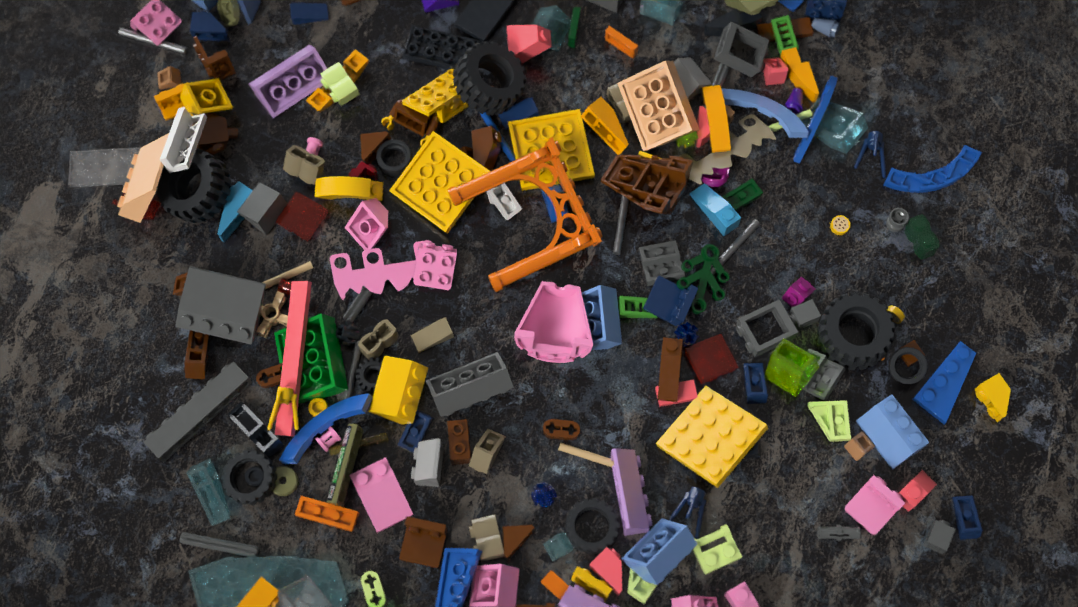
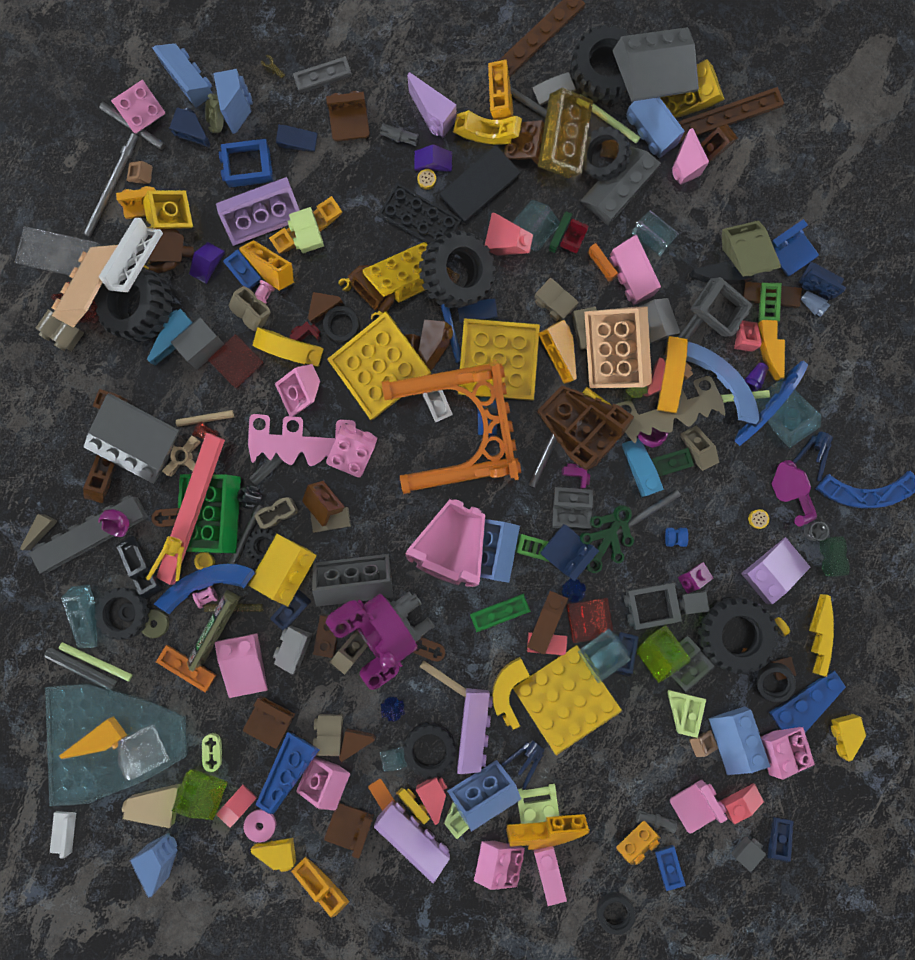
camera: 10 degrees right, 15 degrees up
reddish brown bracket [193,36,236,81] -> none
none -> dark tan slope [20,514,57,550]
none -> dark tan brick [36,309,84,351]
none -> yellowish green bar [59,642,132,682]
none -> flat silver bar [83,133,139,238]
none -> magenta hair [98,509,130,537]
none -> dark purple slope [189,242,225,284]
none -> blue window [219,139,273,187]
none -> blue plate [223,249,262,289]
none -> light orange slope [239,240,294,291]
none -> reddish brown panel [302,481,344,527]
none -> magenta piece [326,592,435,690]
none -> tile [417,169,436,190]
none -> green tile [470,593,531,632]
none -> yellow arch [492,657,530,730]
none -> light orange slope [506,814,589,850]
none -> dark tan brick [534,278,579,321]
none -> dark red bracket [560,219,589,254]
none -> magenta bracket [562,464,590,489]
none -> clear light blue slope [578,629,631,683]
none -> bright pink slope [609,235,661,305]
none -> light orange bracket [616,821,661,865]
none -> blue plate [654,845,686,891]
none -> blue wheel [665,528,688,547]
none -> dark tan slope [680,425,719,471]
none -> lavender slope [741,537,810,604]
none -> bright pink slope [761,727,815,780]
none -> magenta piece [772,460,817,527]
none -> yellow slope [809,594,834,677]

